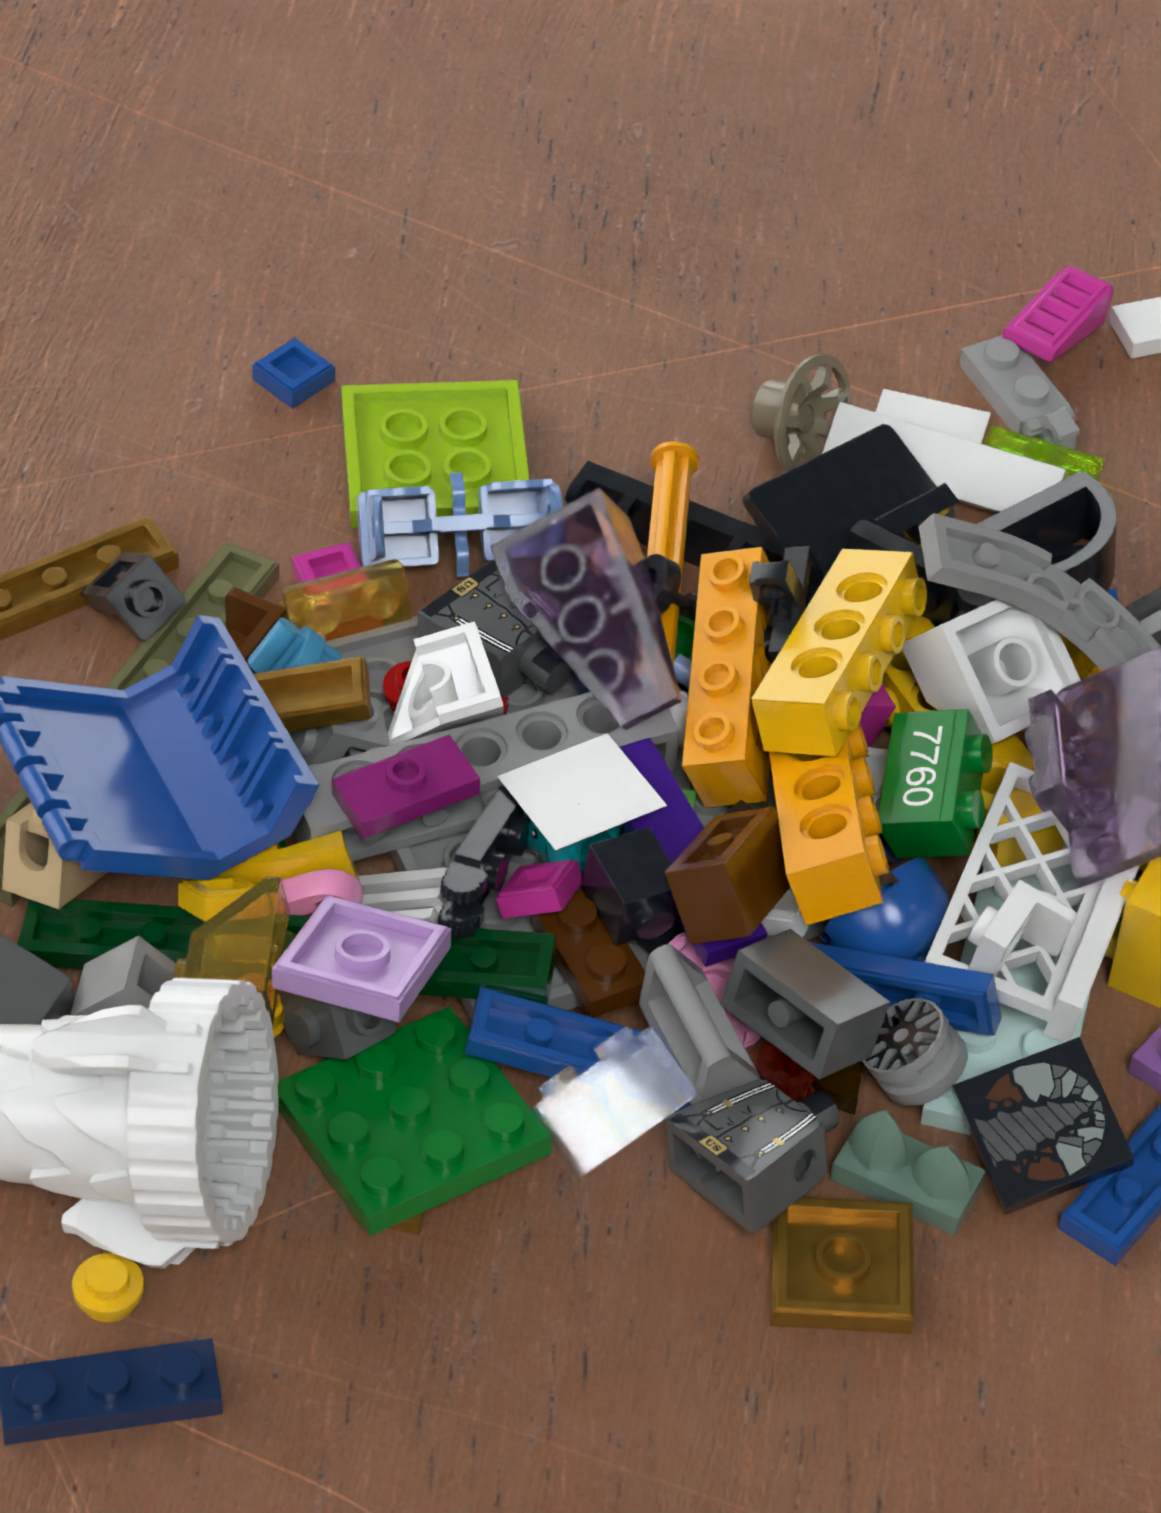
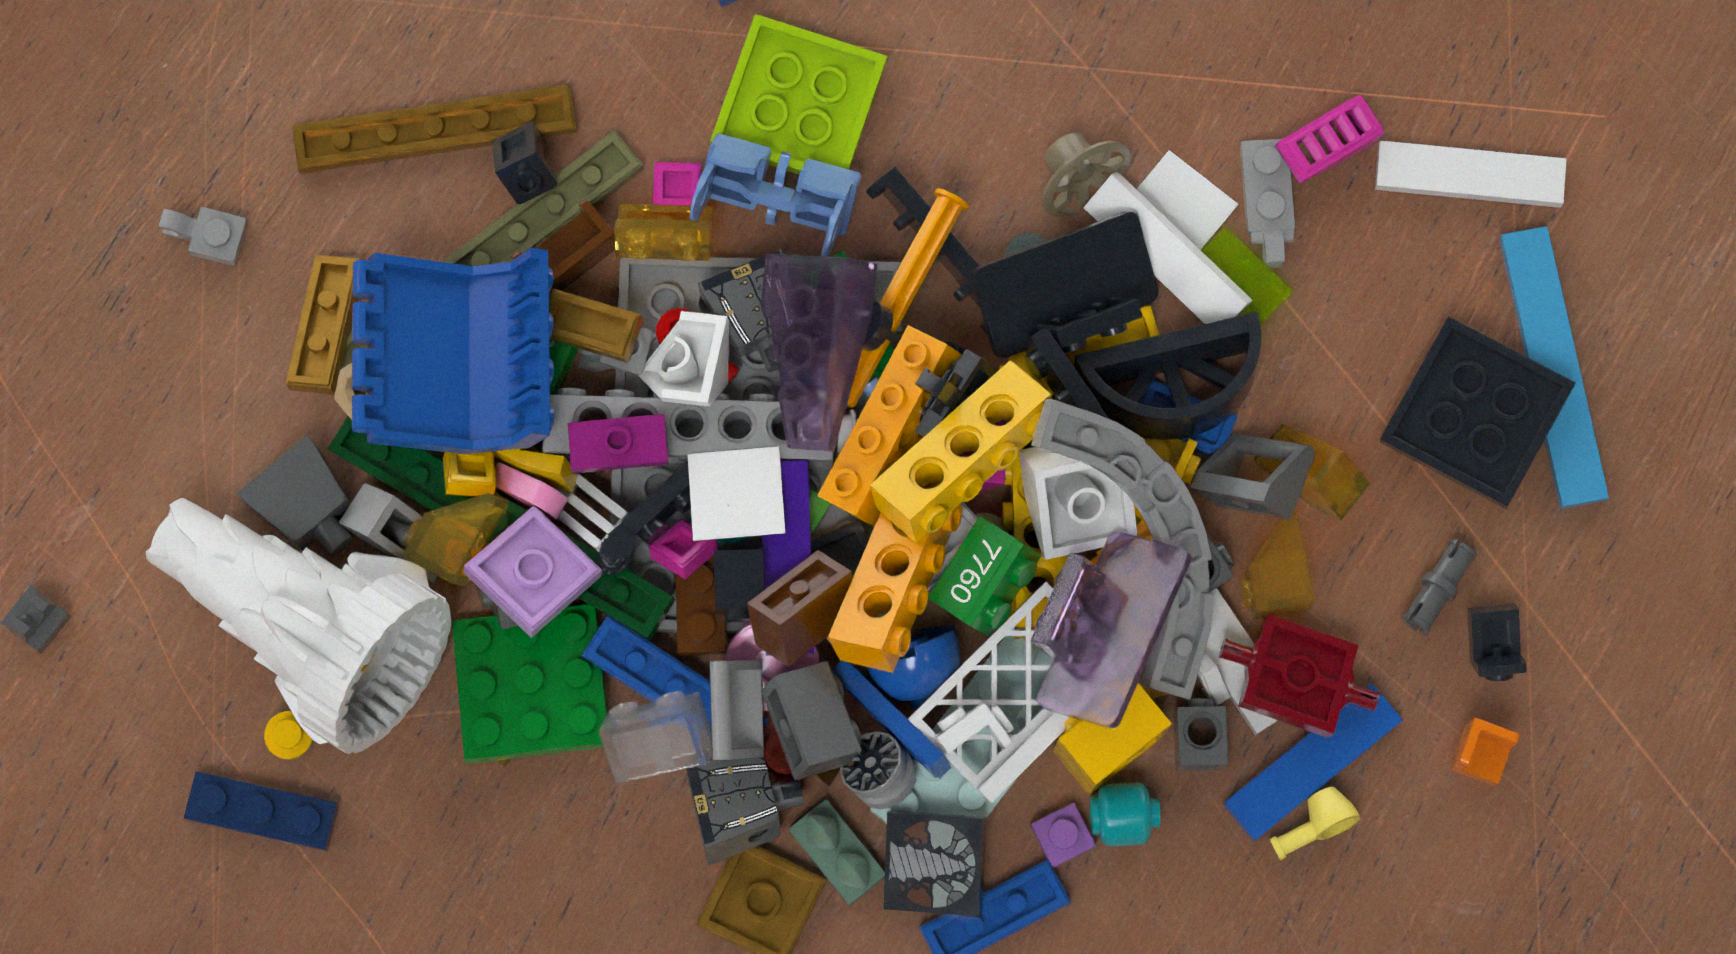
camera: 25 degrees right, 30 degrees up
dark azure piece [247,618,342,673] -> none

